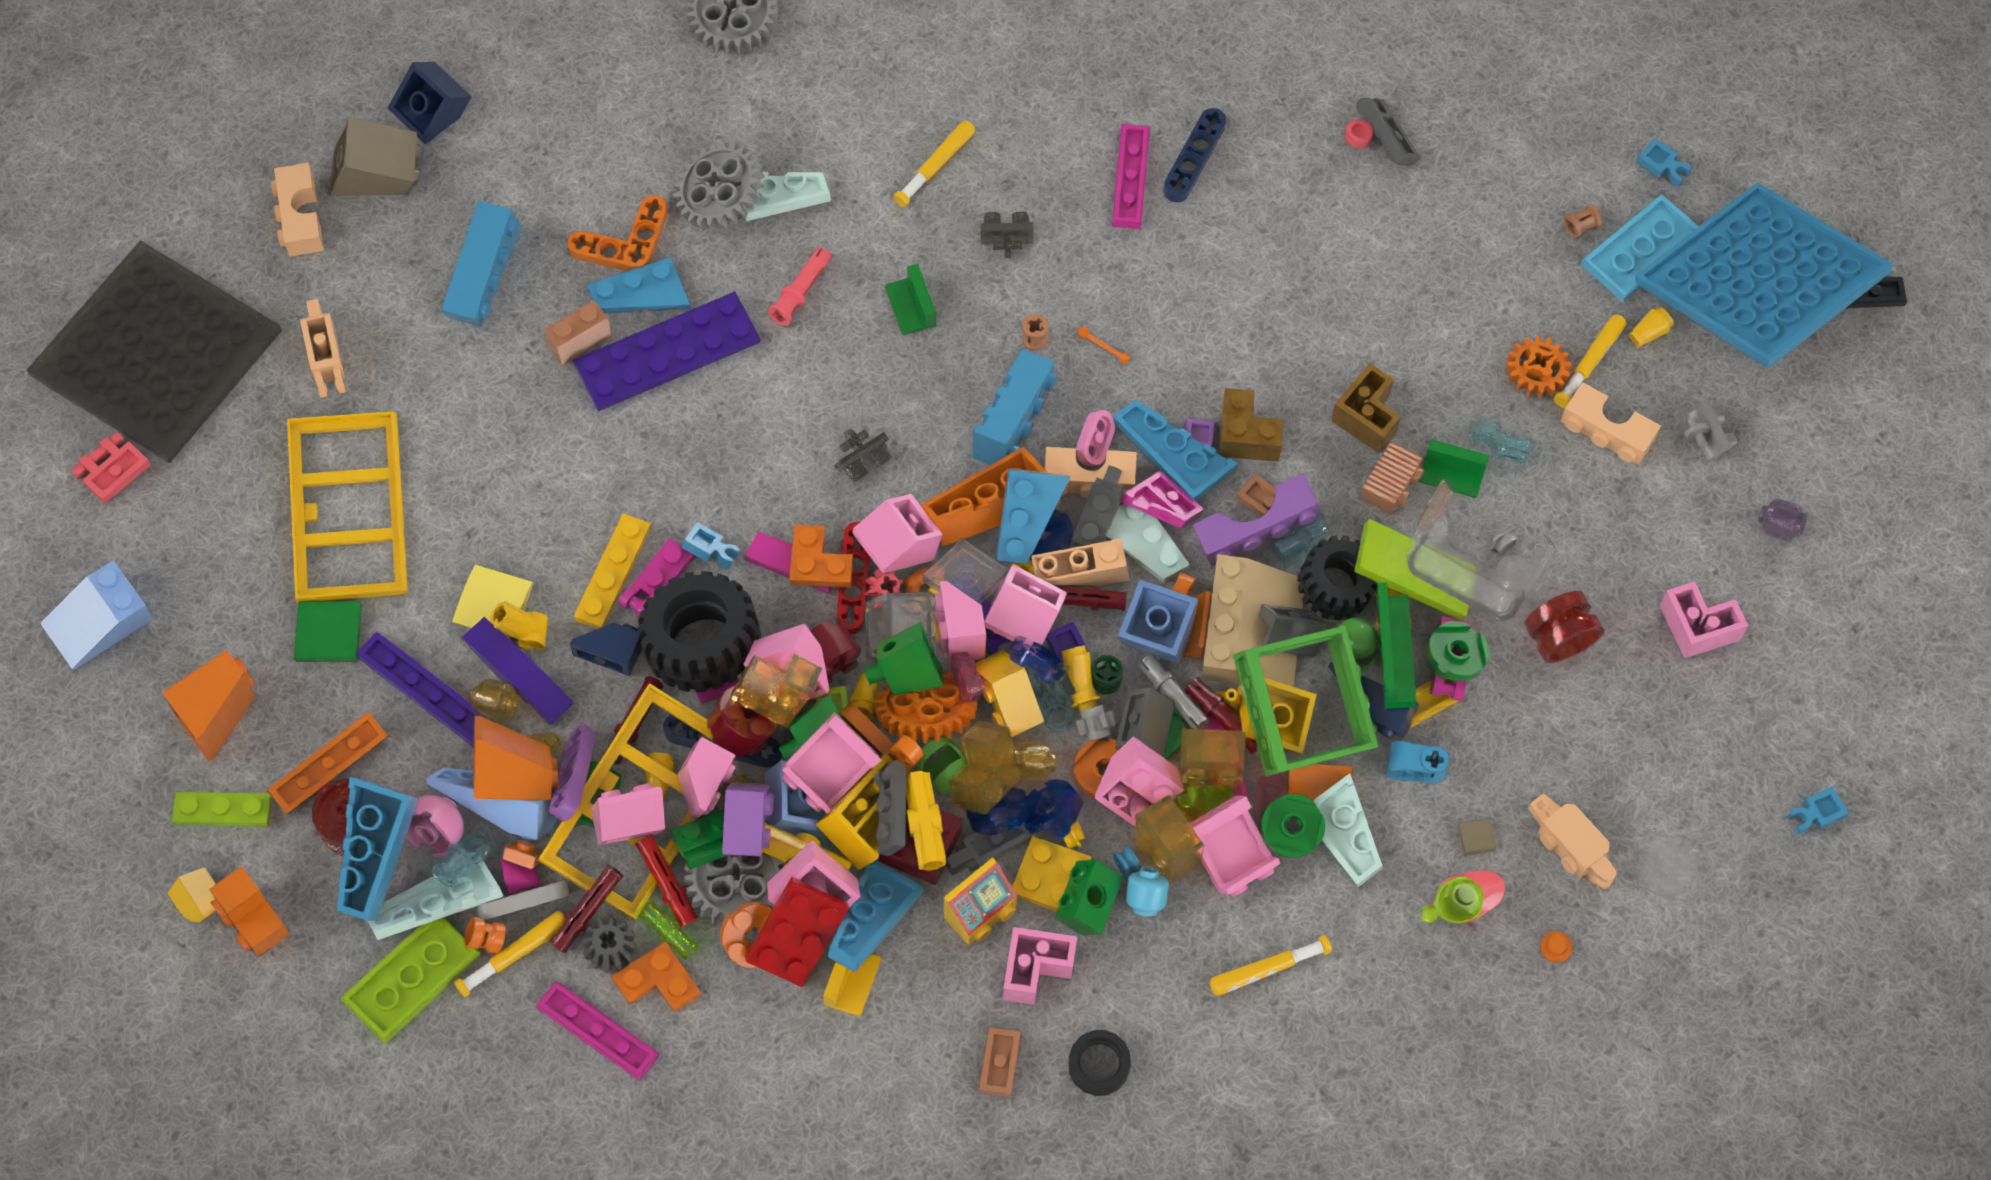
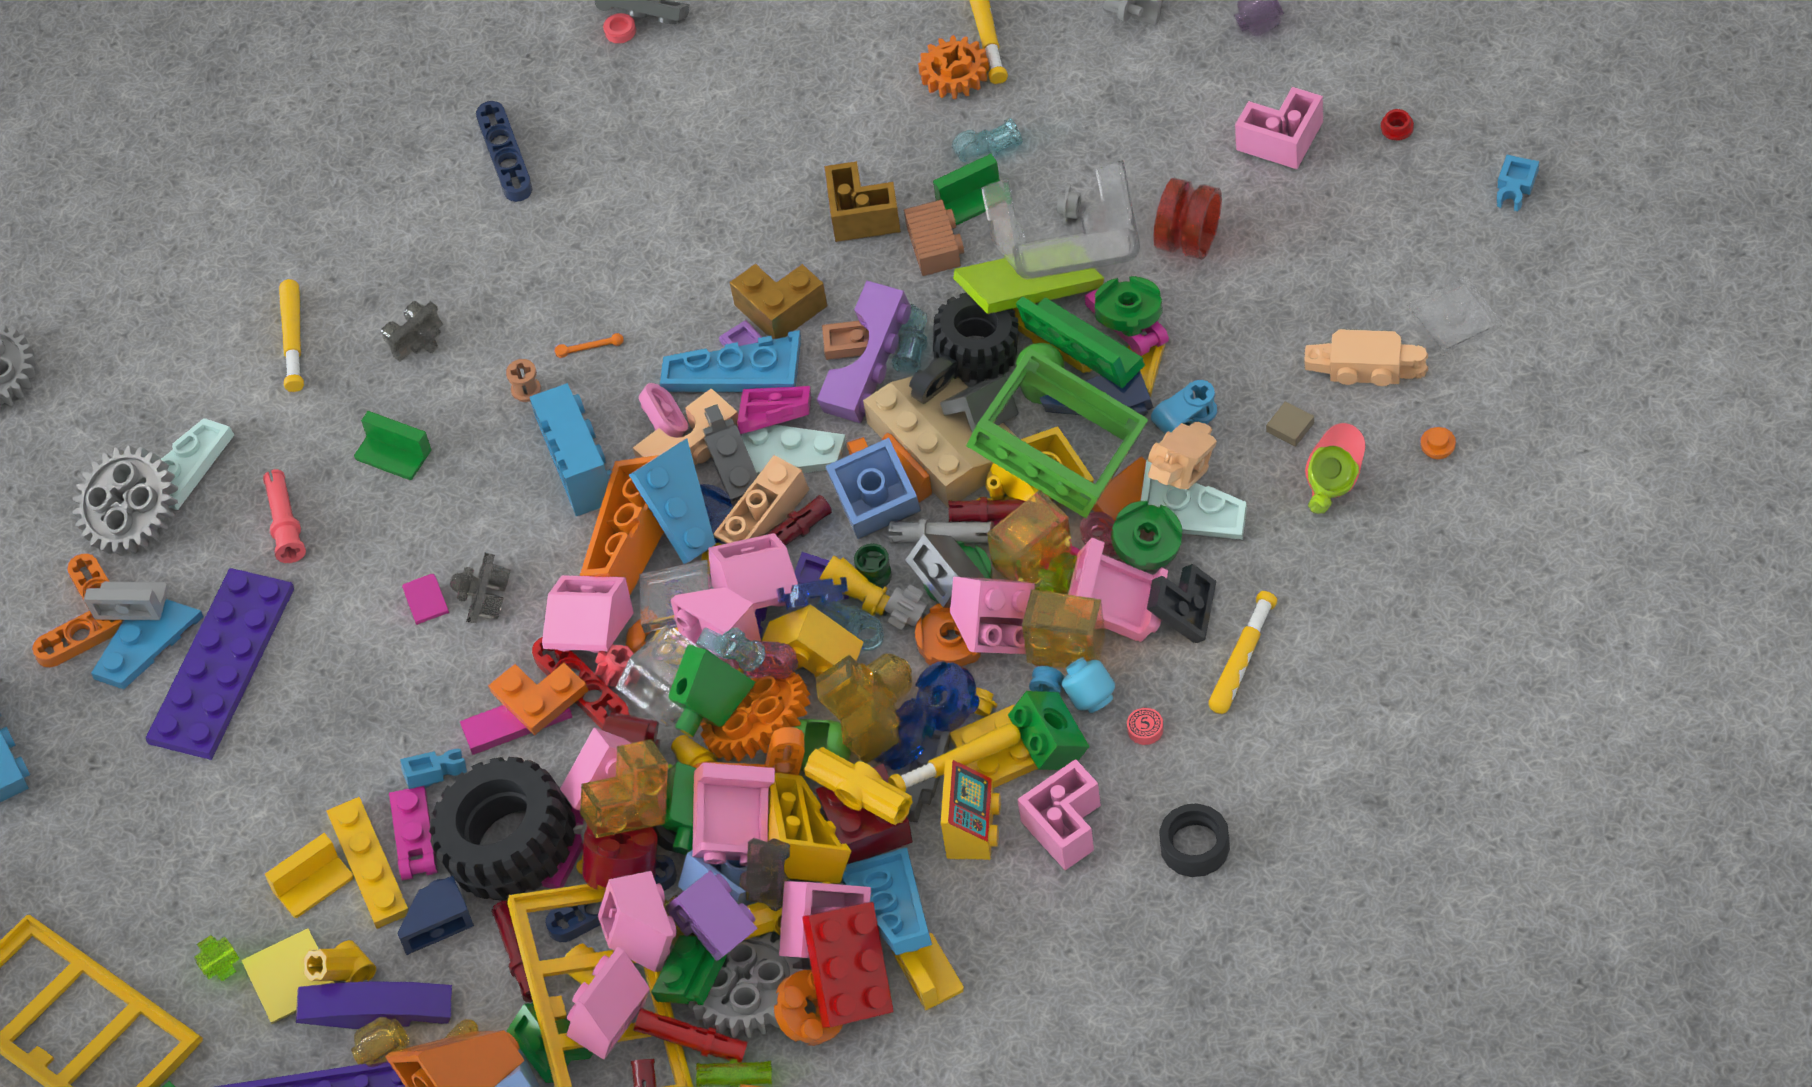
camera: 35 degrees left, 10 degrees down
nougat brick [544,300,612,365] -> none
medium lavender beam [549,724,597,822] -> none
dark grey plate [874,760,906,856] -> none
nougat plate [979,1027,1021,1098] -> none
dark pink tile [1112,124,1150,229] -> none
light nougat arch [1561,382,1661,465] -> none
none -> light grey panel [84,581,169,620]
none -> clear neon green gear [193,935,239,982]
none -> yellow panel [265,833,354,918]
none -> dark pink slope [402,574,449,625]
none -> clear light blue connector [696,627,766,672]
none -> clear smoke hips [740,838,790,911]
none -> yellow piece [888,723,1021,793]
none -> black plate [909,354,958,404]
none -> coral tile [1127,708,1163,745]
none -> black plate [1147,564,1217,643]
none -> light nougat hinge [1148,422,1217,489]
none -> red plate [1381,109,1414,141]

